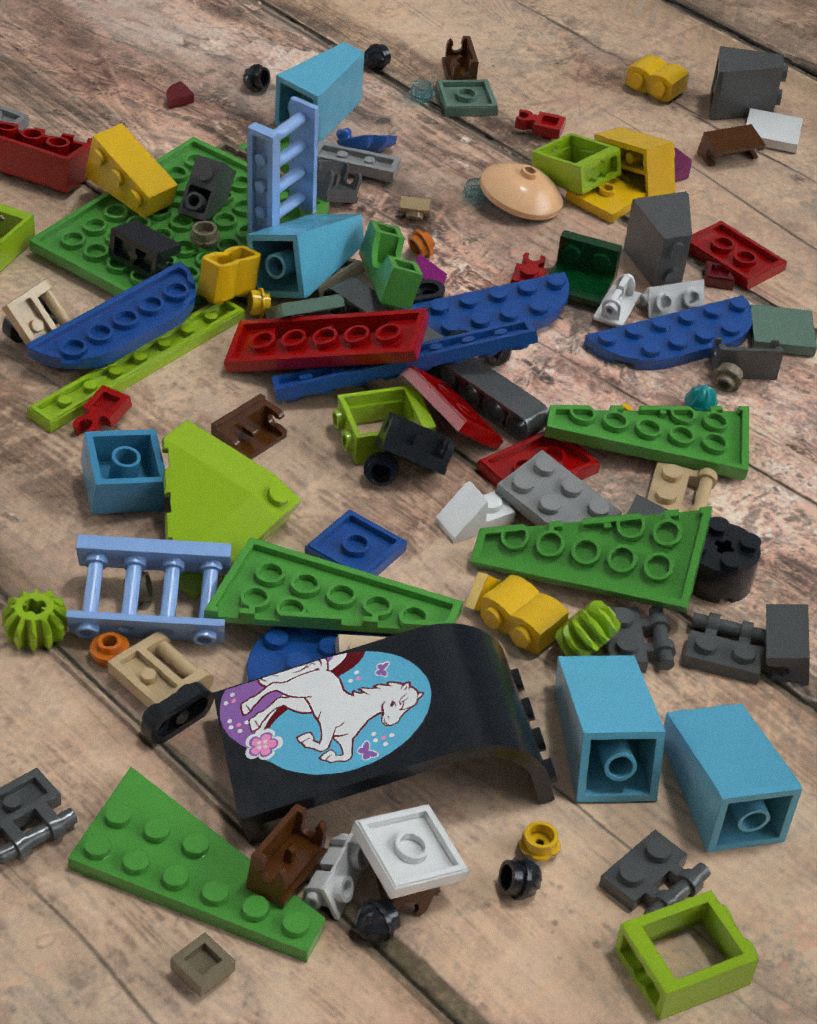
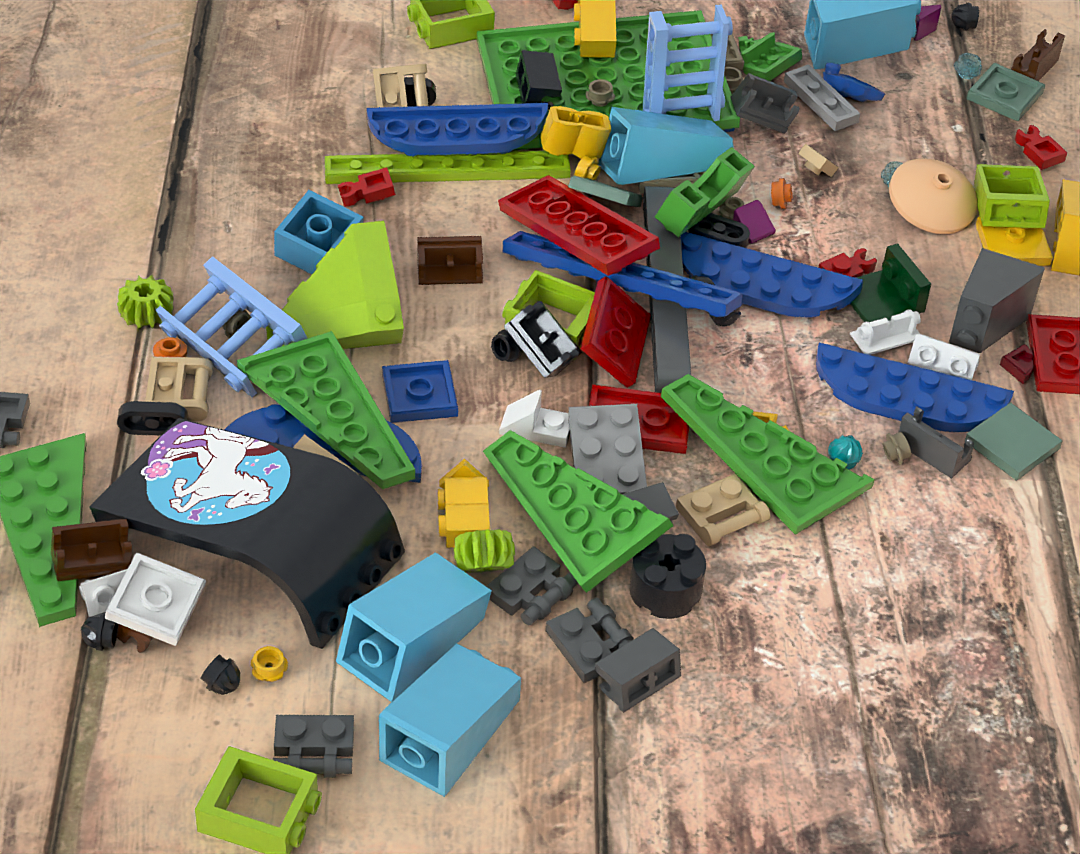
camera: 45 degrees right, 5 degrees up
dark grey slope [178,155,236,221] -> none

